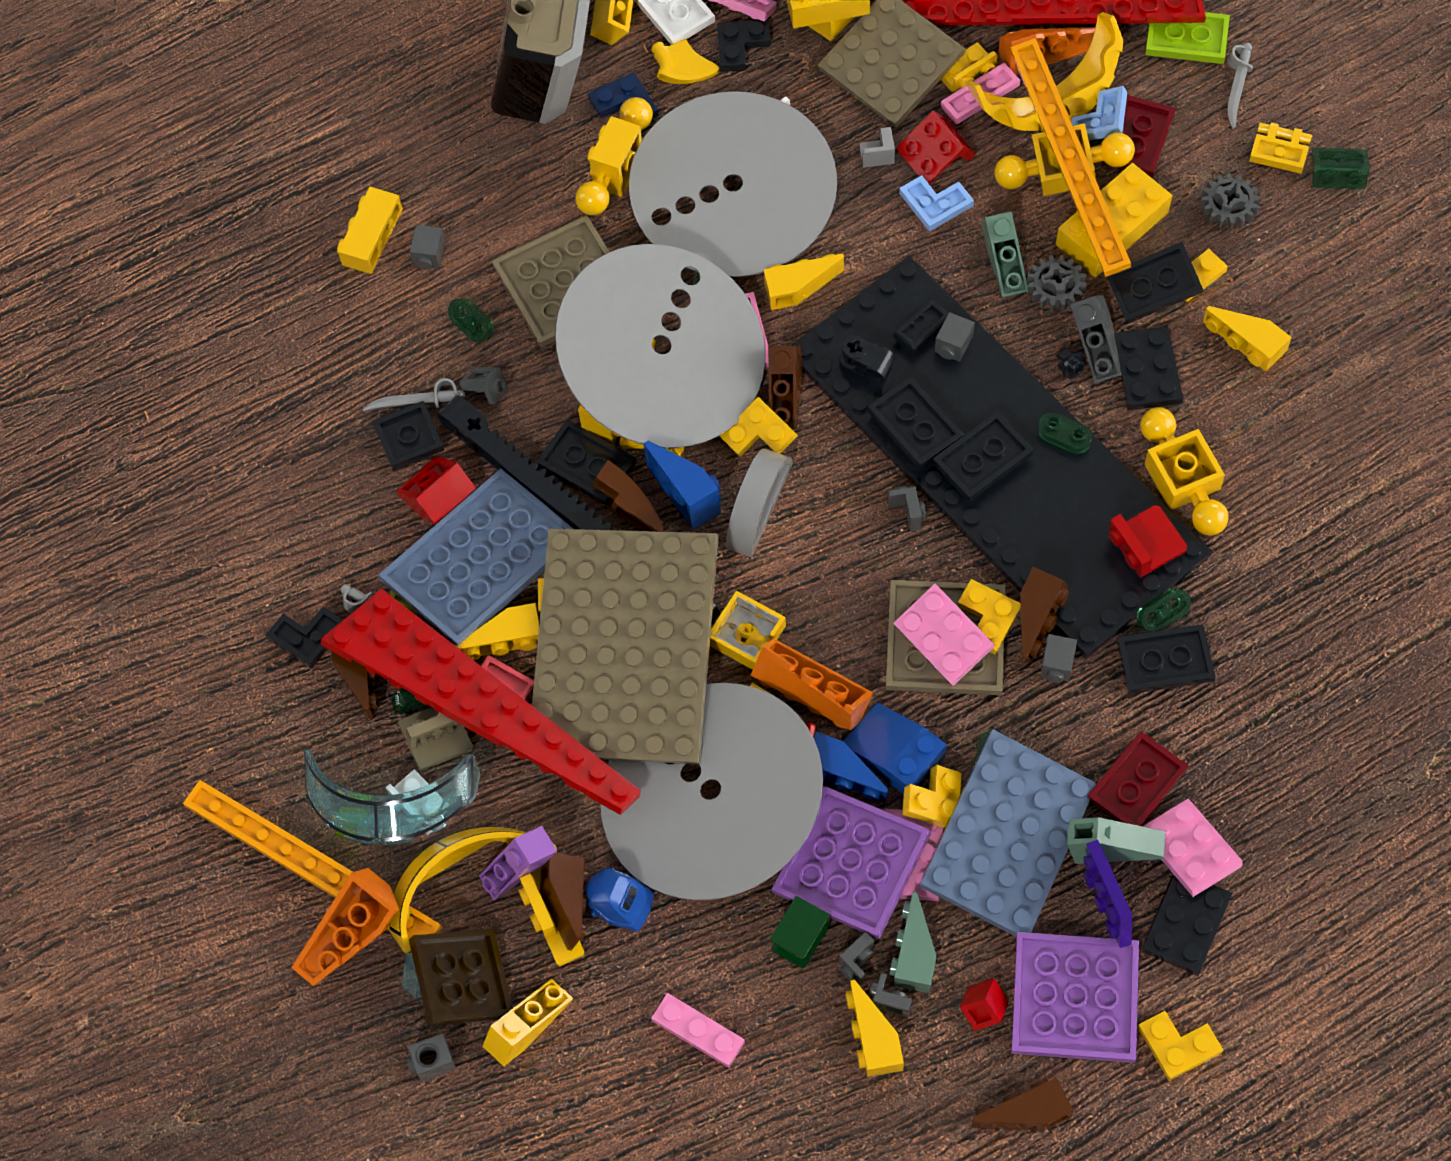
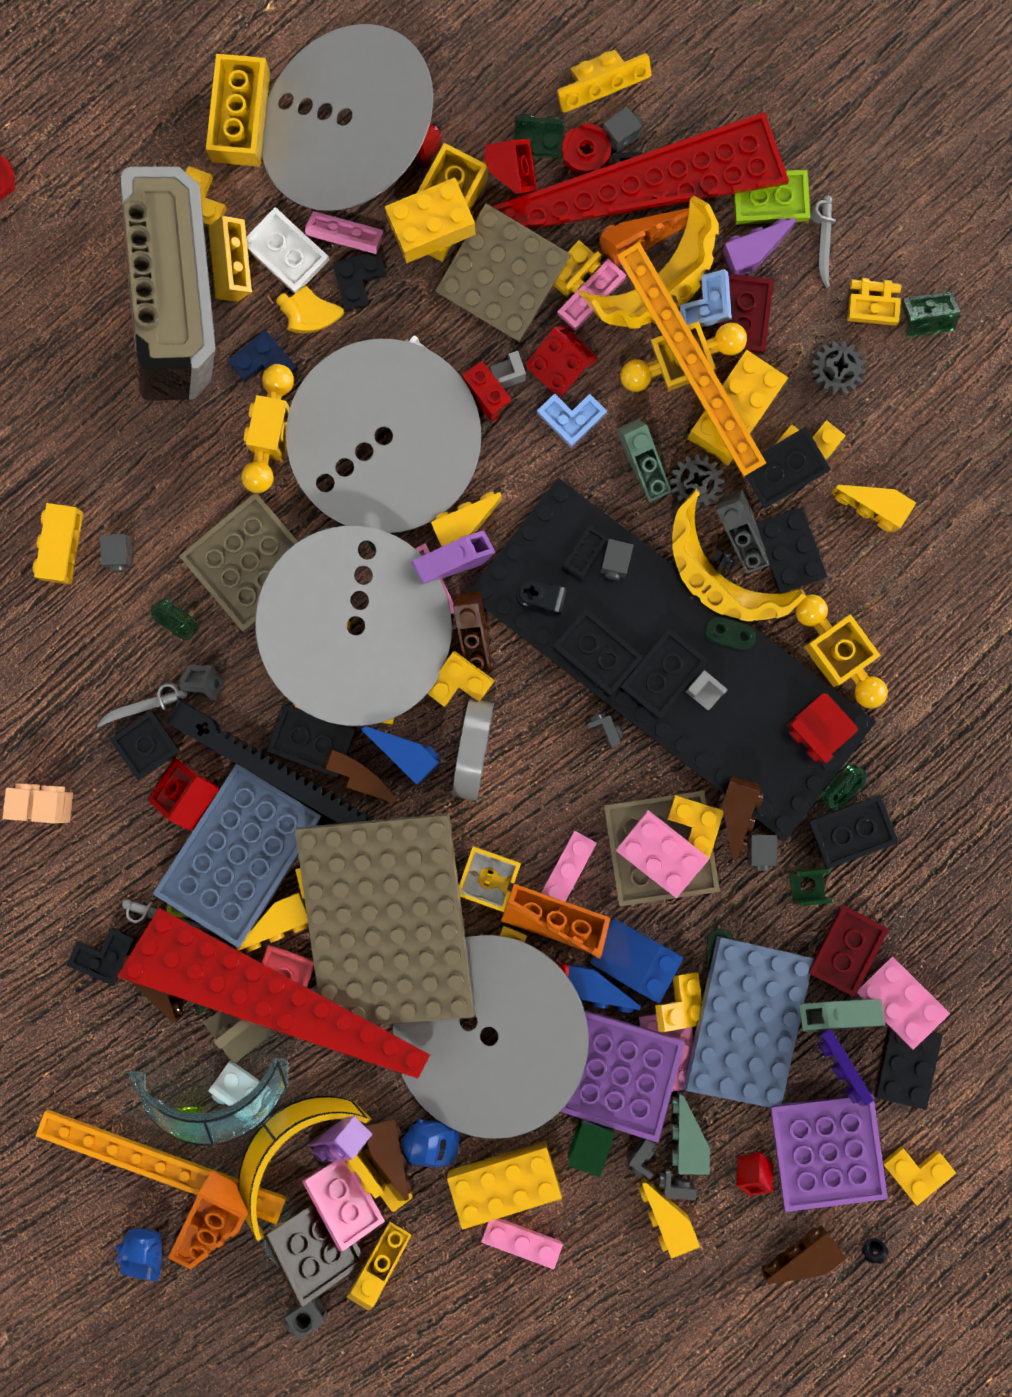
camera: 15 degrees left, 20 degrees up
none -> light nougat piece [3,783,73,823]
none -> blue helmet [115,1228,162,1282]
none -> bright pink plate [302,1160,385,1251]
none -> medium lavender slope [411,531,495,584]
none -> yellow brick [447,1141,562,1230]
none -> red bracket [462,361,511,423]
none -> bright pink plate [541,831,597,902]
none -> yellow windscreen [672,488,806,621]
none -> light grey panel [685,670,727,710]
none -> medium lavender slope [722,218,796,275]
none -> dark green piece [789,867,834,906]
none -> black plate [862,1238,888,1264]

